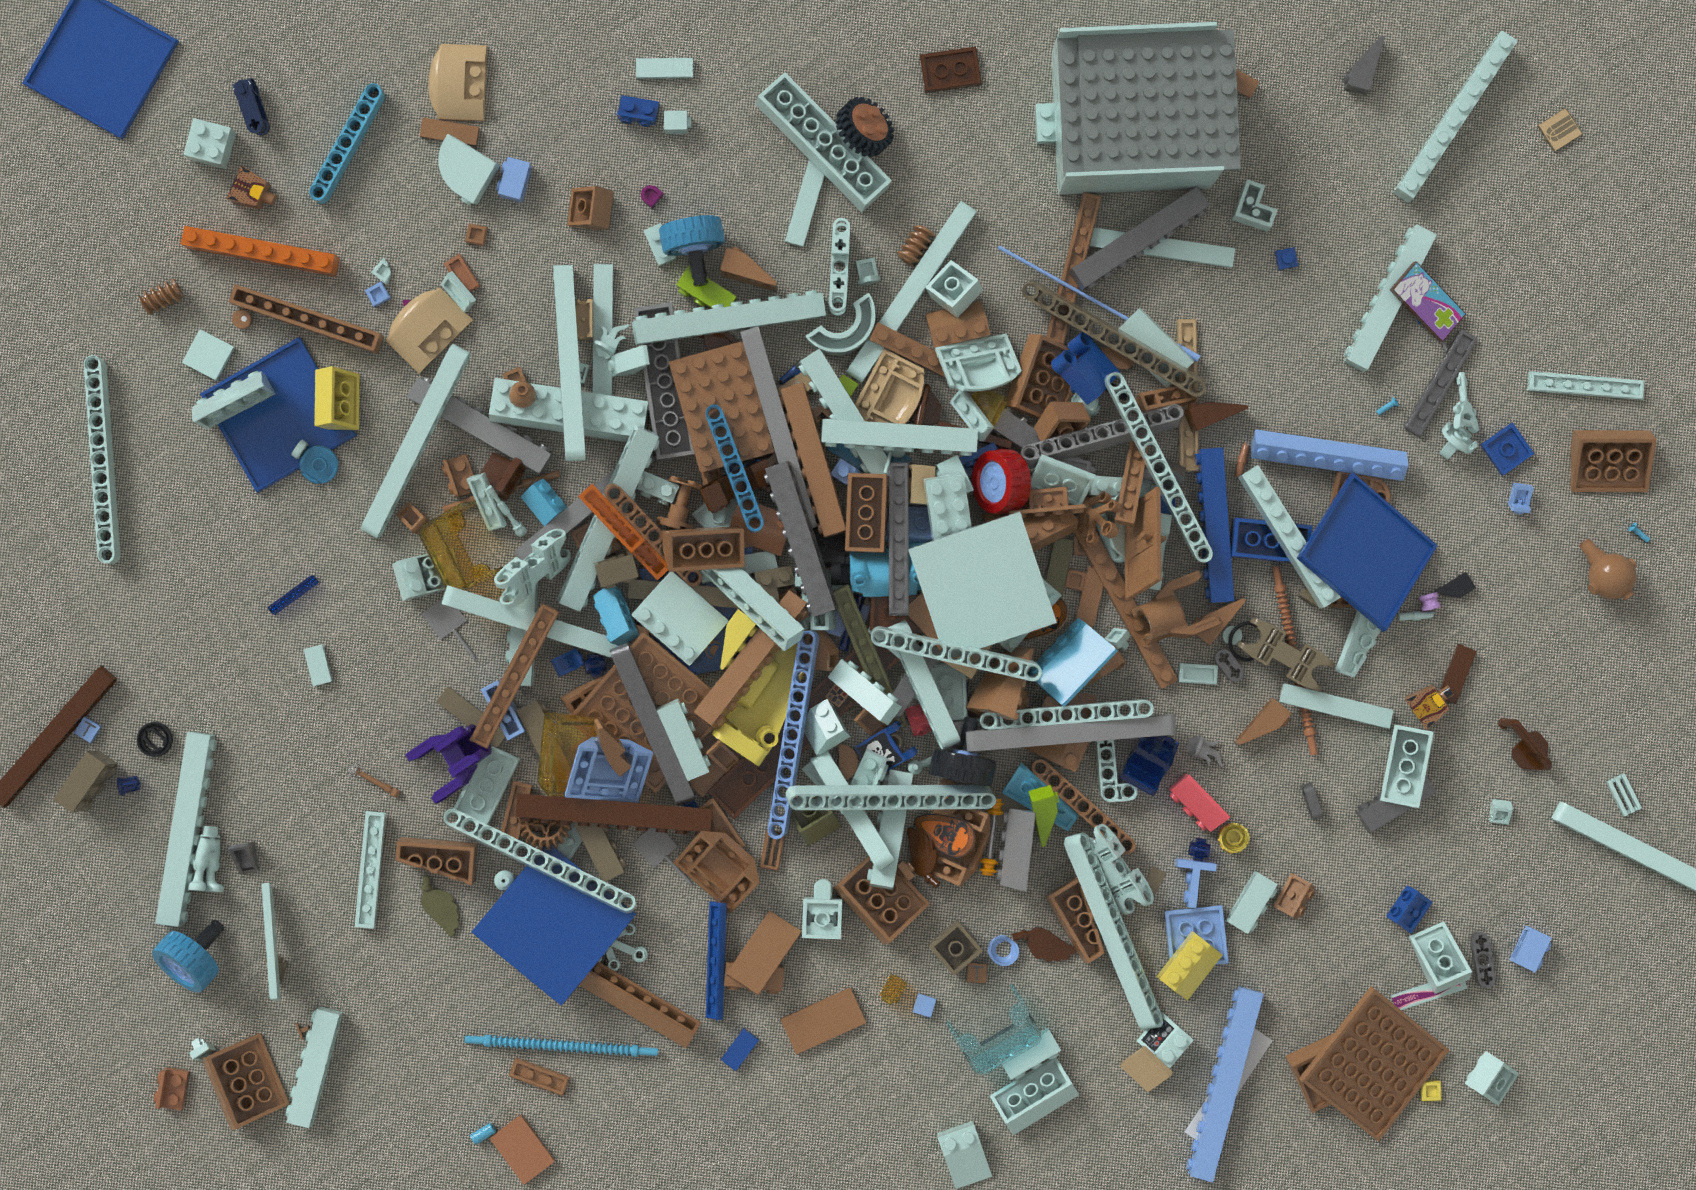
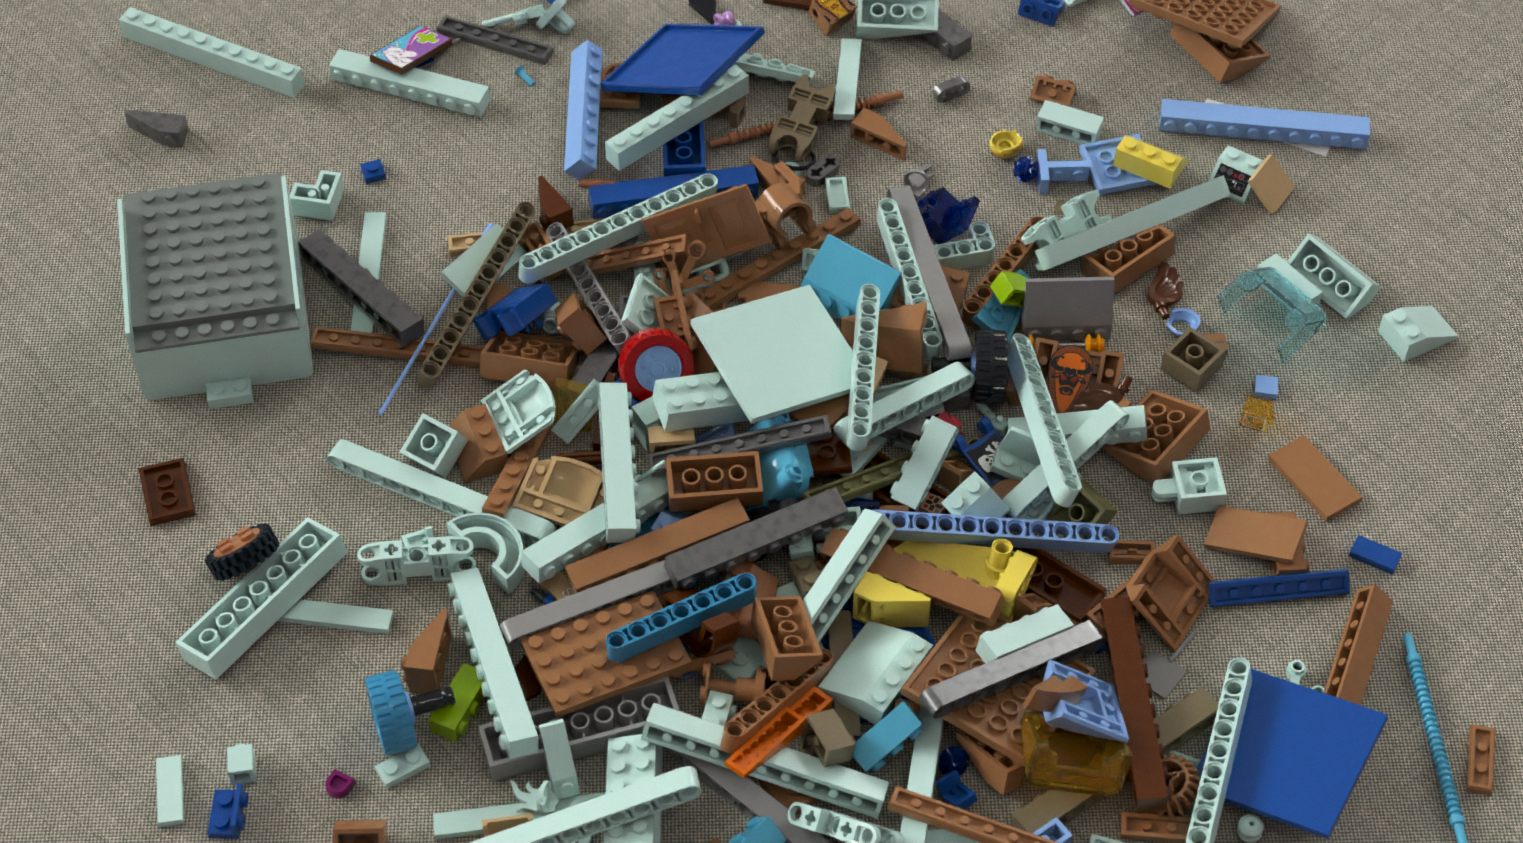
camera: 95 degrees left, 35 degrees down
medium nougat piece [897,225,936,268] -> none
coral slope [1168,774,1230,832] -> none

